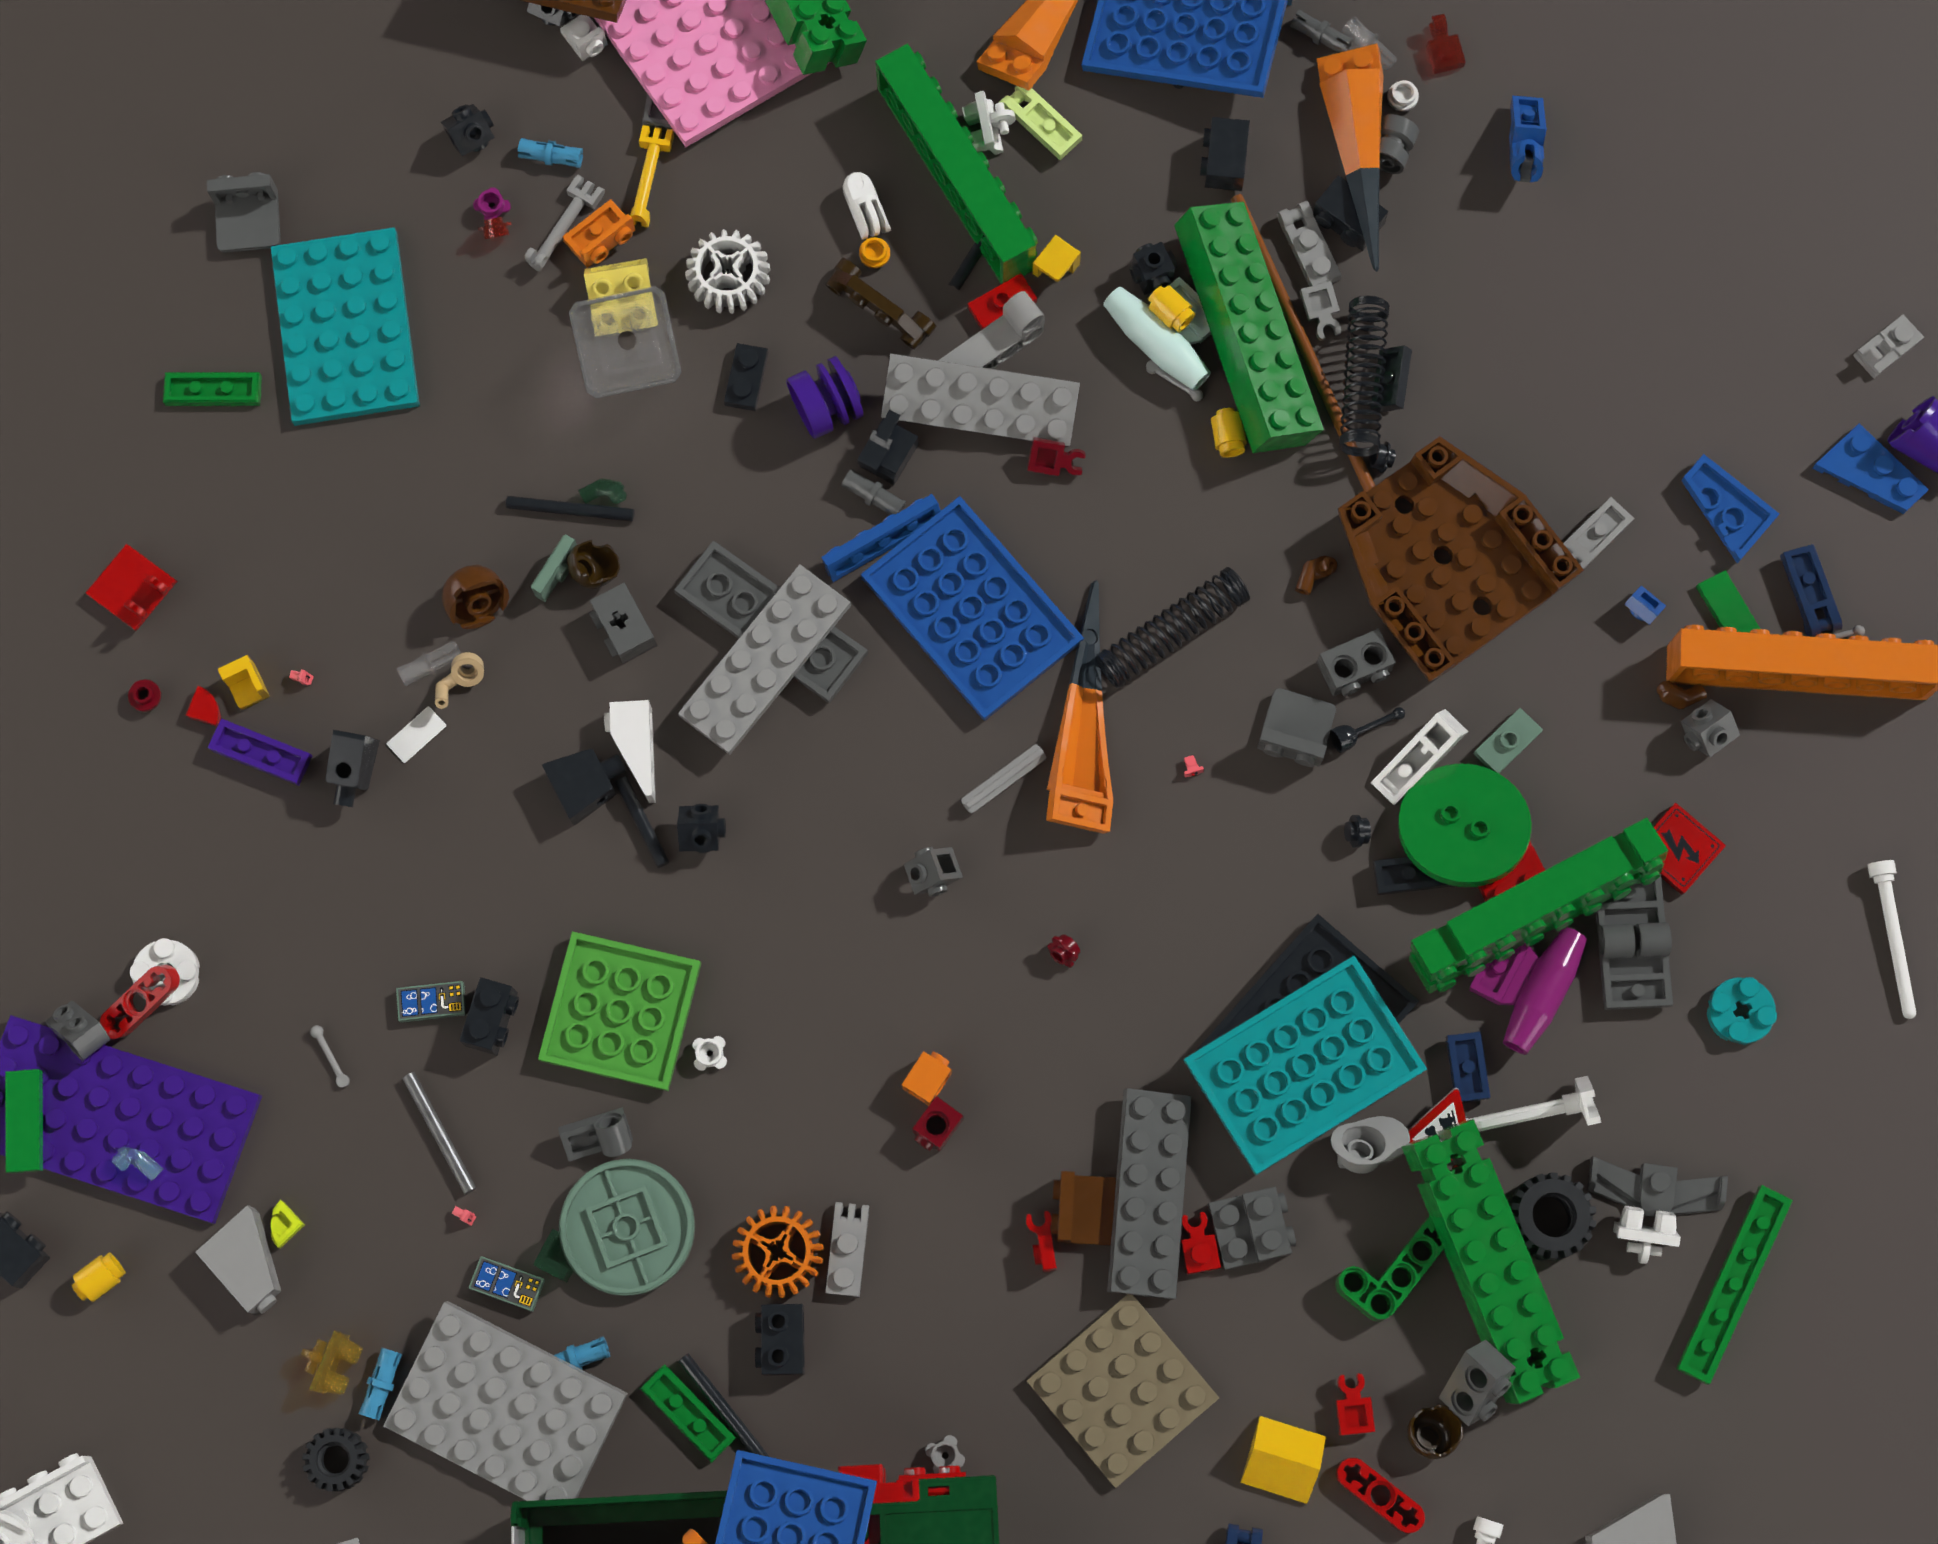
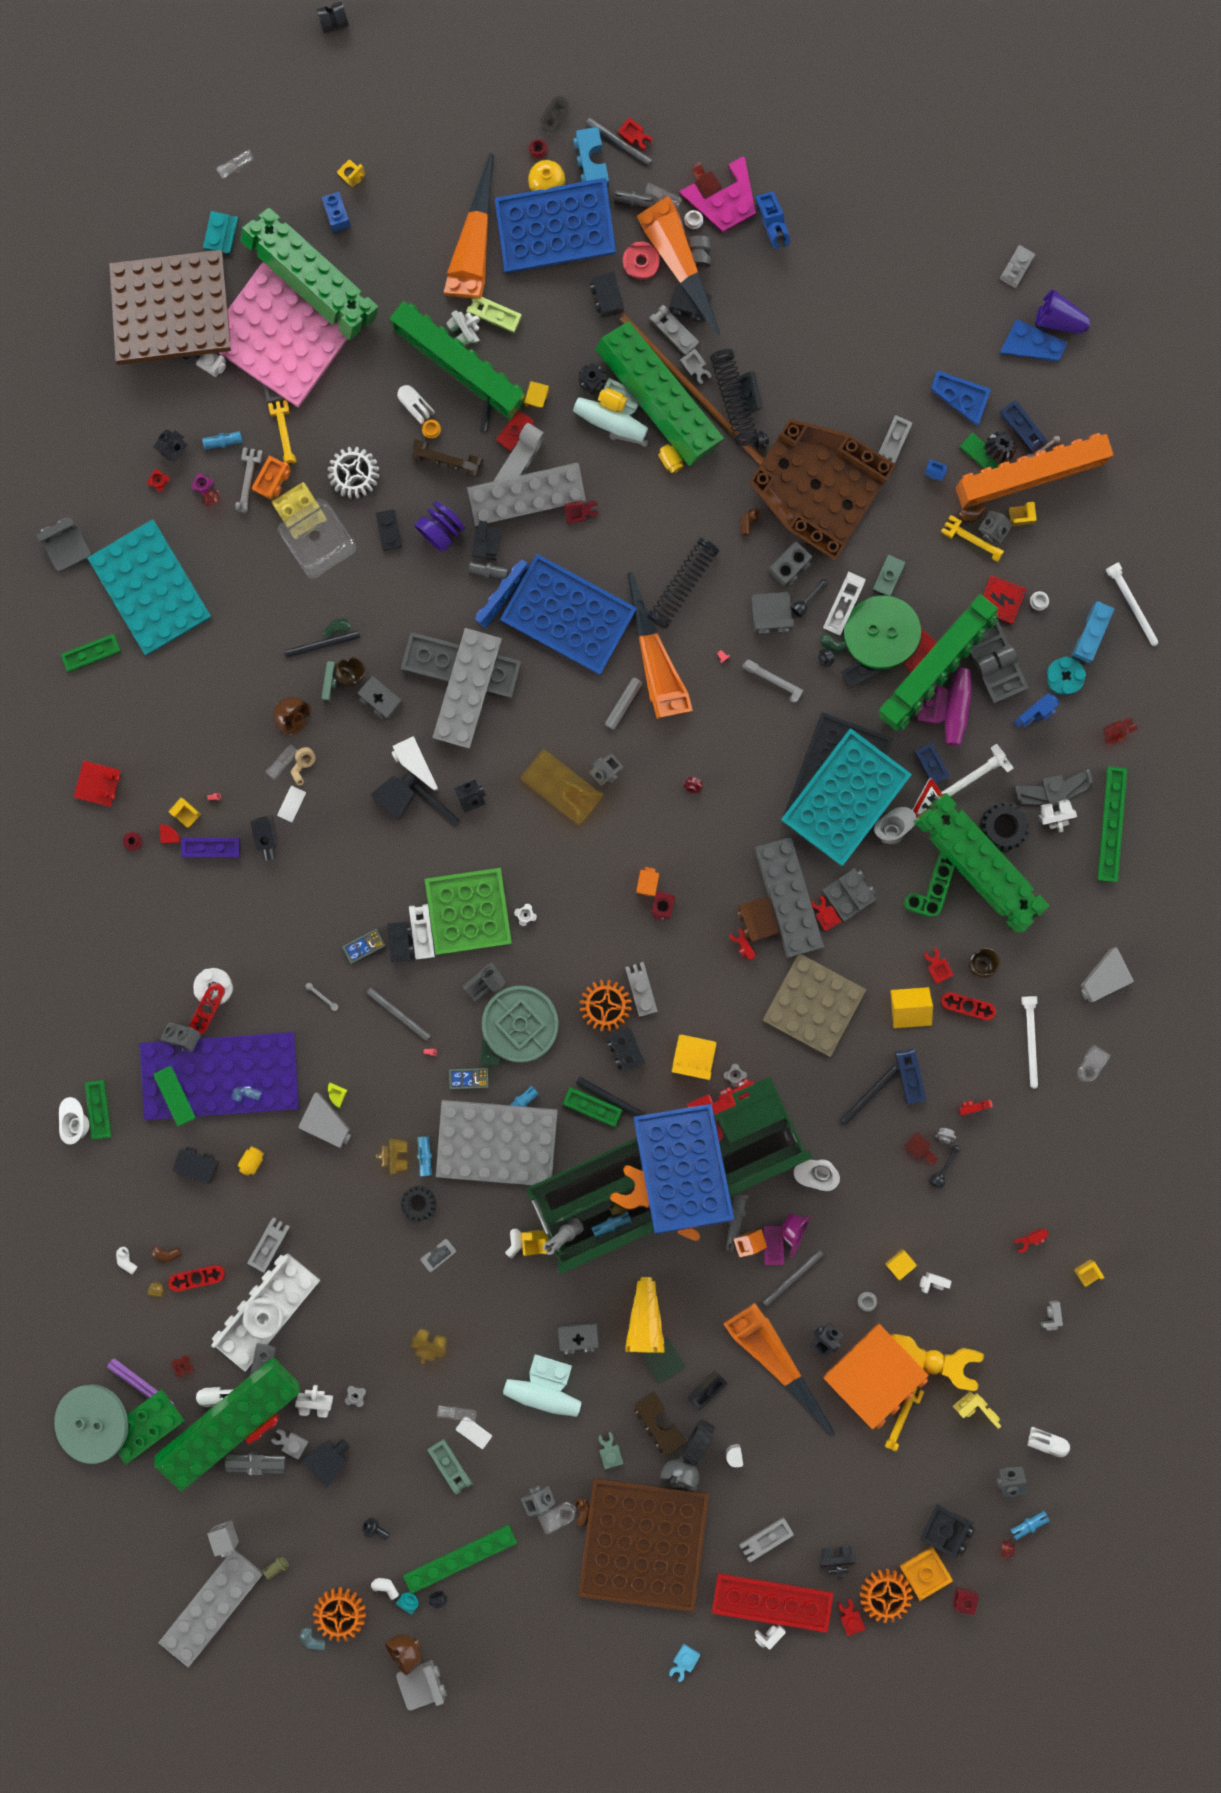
camera: 30 degrees left, 10 degrees up
dark grey brick [1439,1340,1516,1426] -> none
none -> red plate [147,469,170,492]
none -> light grey hinge [247,1217,290,1273]
none -> white plate [409,904,435,960]
none -> clear yellow plate [520,749,604,826]
none -> coral tile [622,242,660,281]
none -> yellow bracket [671,1034,717,1080]
none -> dark pink wing [679,156,756,233]
none -> light grey hinge [743,660,803,703]
none -> clear green arm [820,634,848,653]
none -> yellow hinge [941,515,1004,562]
none -> black gear [983,431,1017,464]
none -> yellow panel [1009,502,1037,527]
none -> blue plate [1013,693,1060,728]
none -> white plate [1030,591,1049,611]
none -> dark azure arch [1071,601,1115,664]
none -> clear red plate [1103,717,1137,746]

